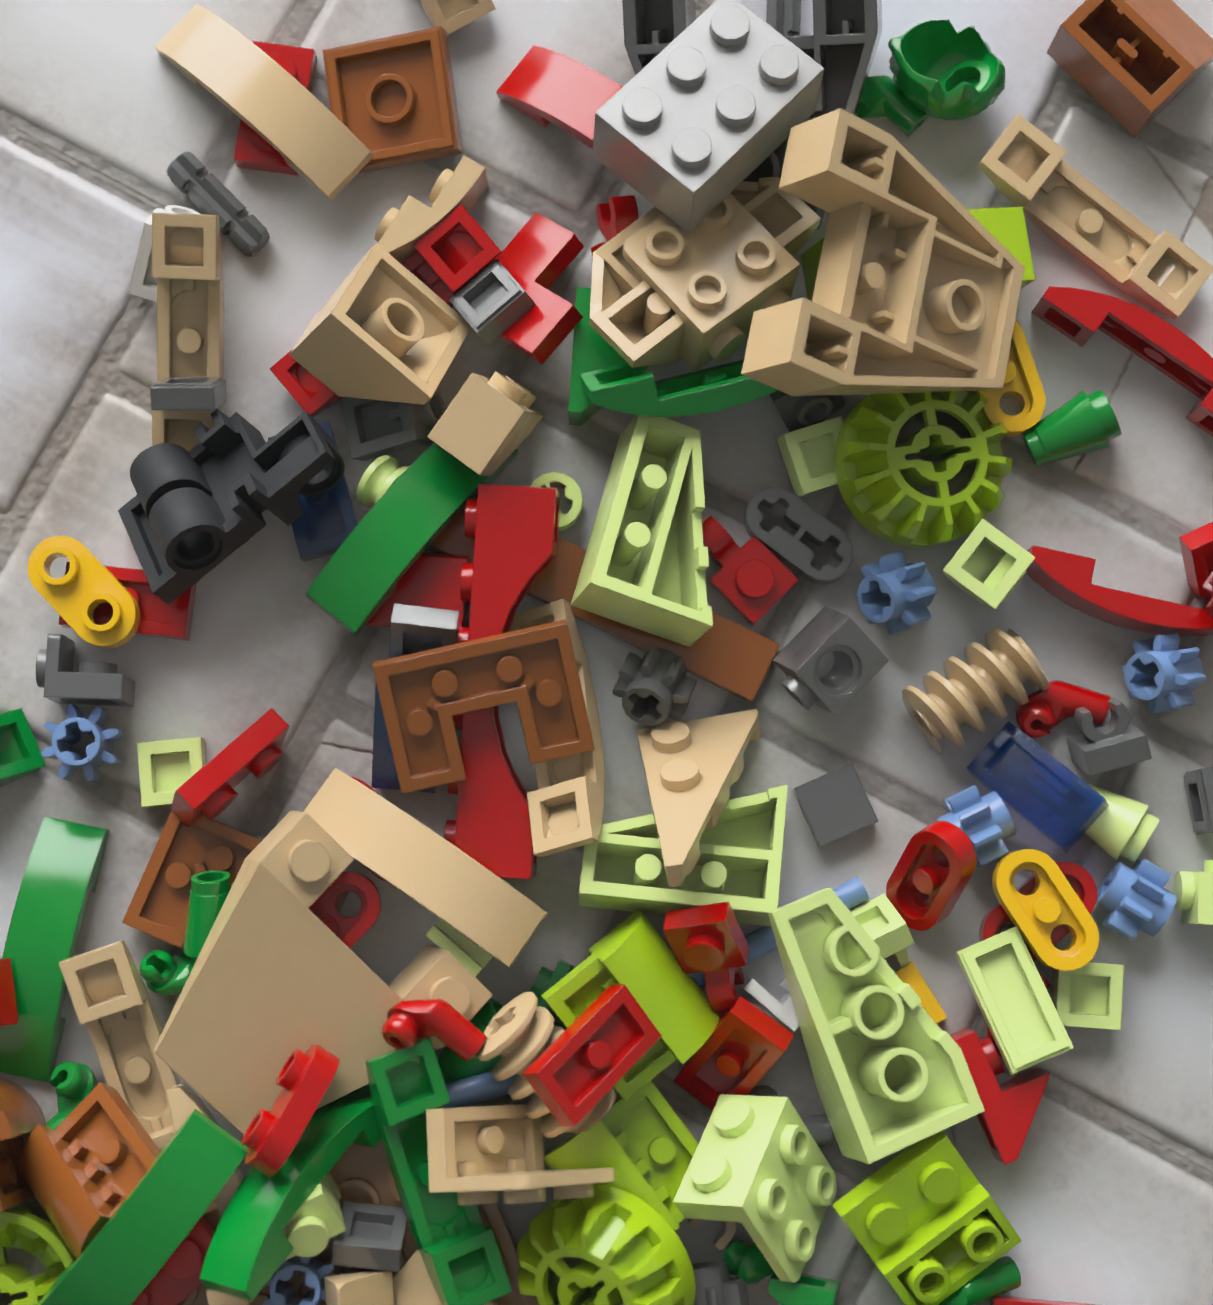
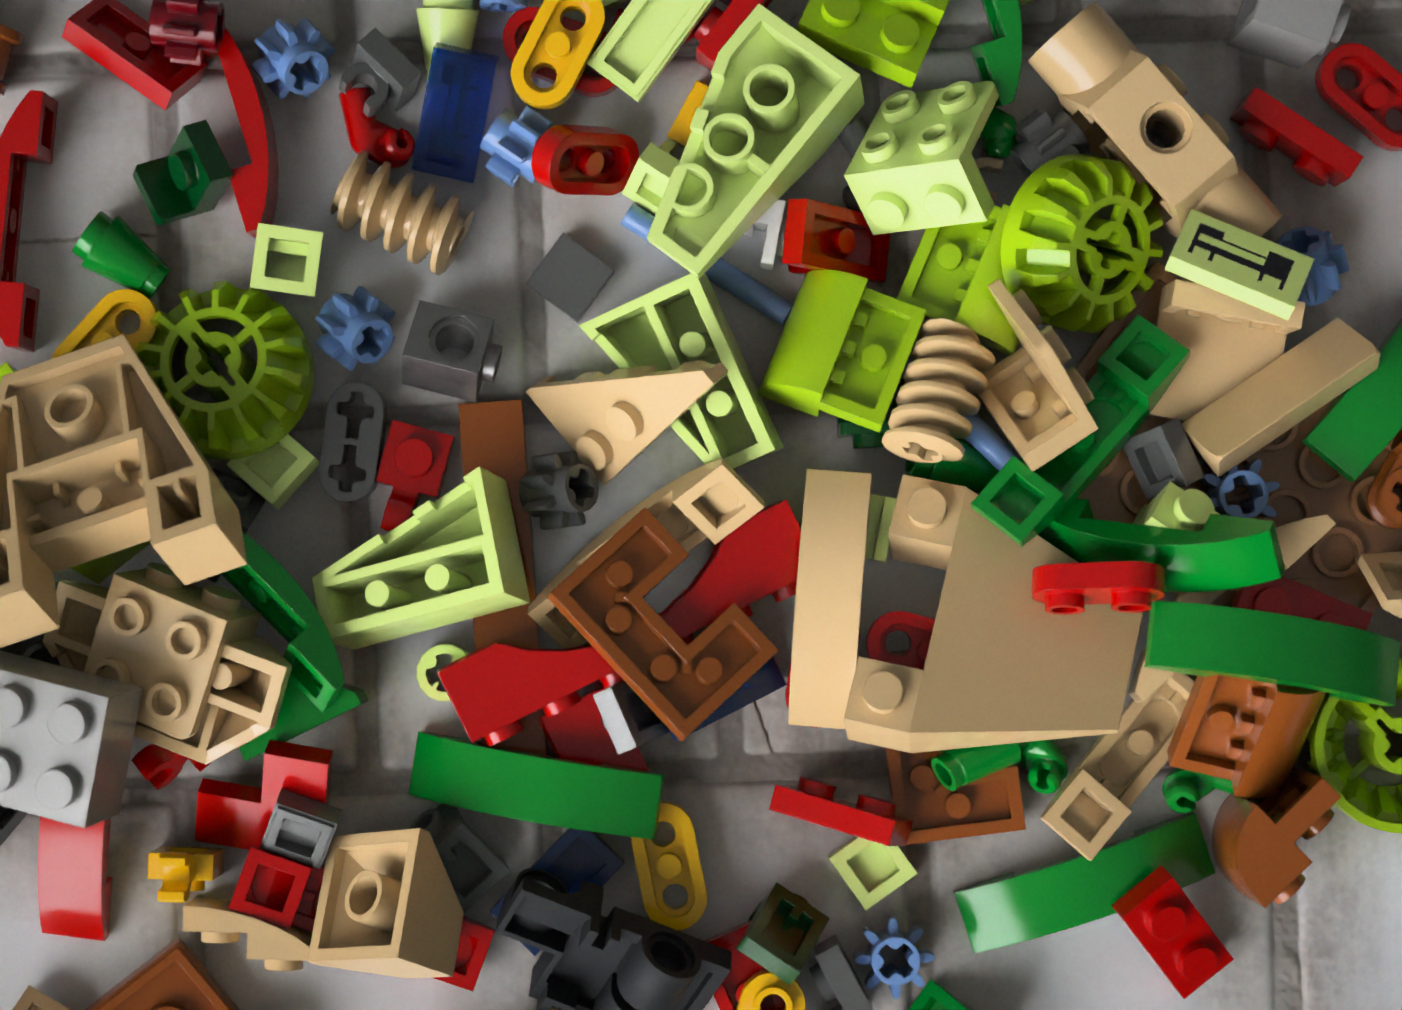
camera: 125 degrees left, 5 degrees up
yellowish green bush [356,455,409,507] -> none
red arm [382,999,486,1061] -> none
tan slope [427,371,544,476] -> none
red plate [523,984,661,1127] -> none
red plate [663,901,749,1013] -> none
none -> dark green bracket [133,120,233,225]
none -> yellow plate [148,846,225,903]
none -> yellow plate [630,801,707,930]
none -> dark green bracket [736,882,830,985]

